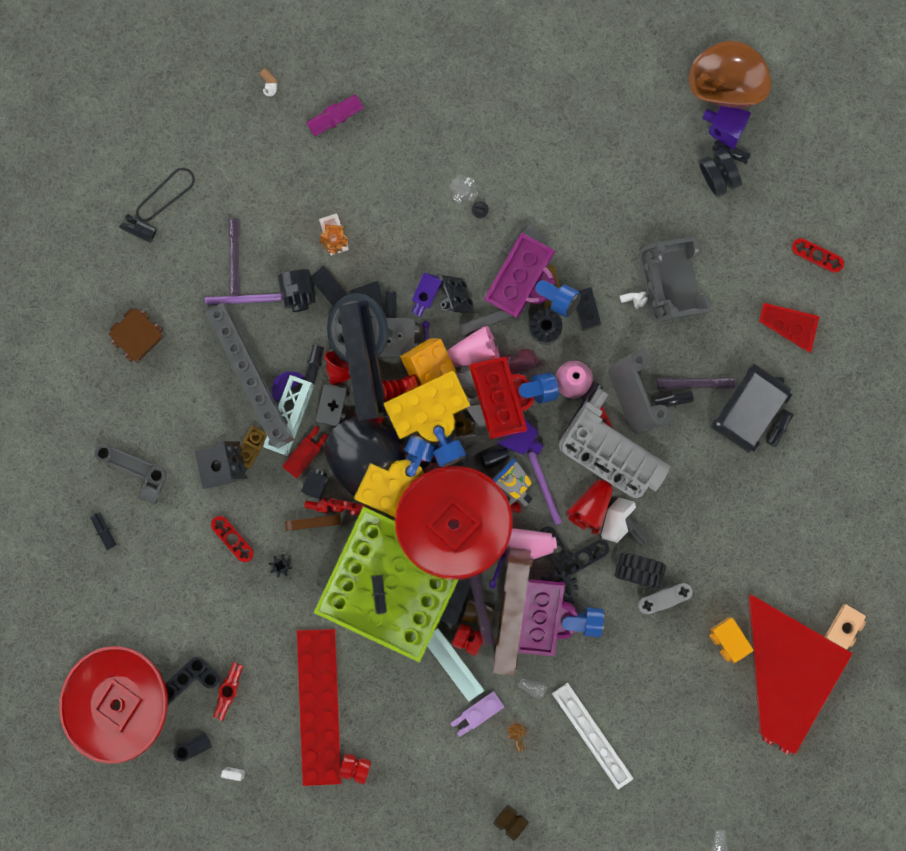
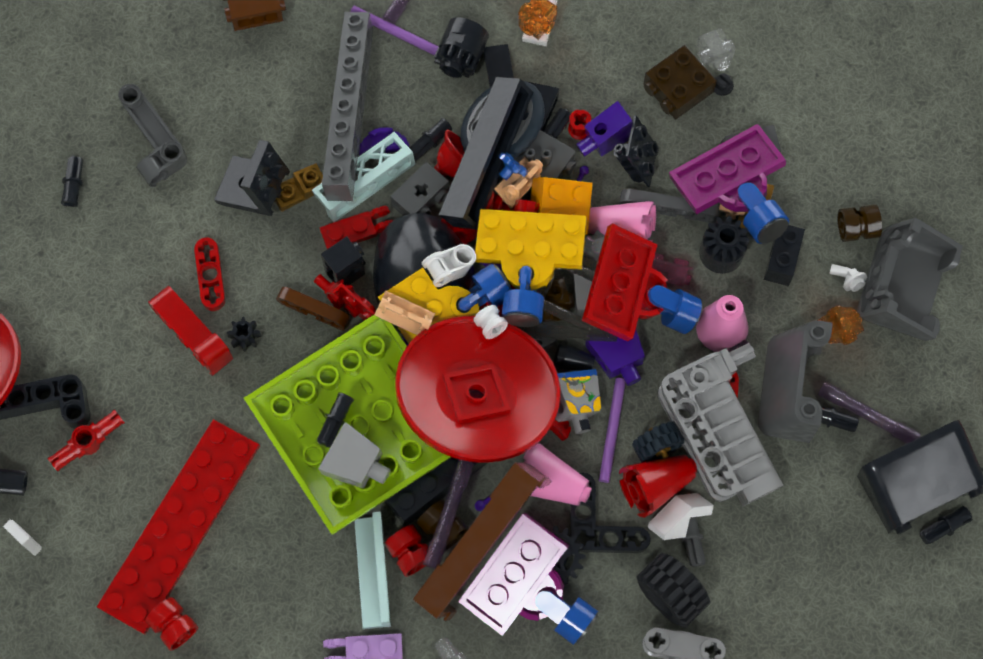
camera: 25 degrees right, 15 degrees down
none -> red beam [148,286,233,376]
none -> light grey torso [318,423,391,488]
none -> light nougat hinge [375,291,435,335]
none -> white piece [422,244,476,287]
none -> white wheel [473,305,508,339]
none -> light nougat hinge [494,157,543,209]
none -> blue plant [499,152,528,180]
none -> red bush [568,110,591,140]
none -> black wheel [632,421,685,462]
none -> dark brown brick [643,45,717,120]
none -> clear orange brick [817,305,864,345]
none -> dark brown wheel [837,205,882,242]

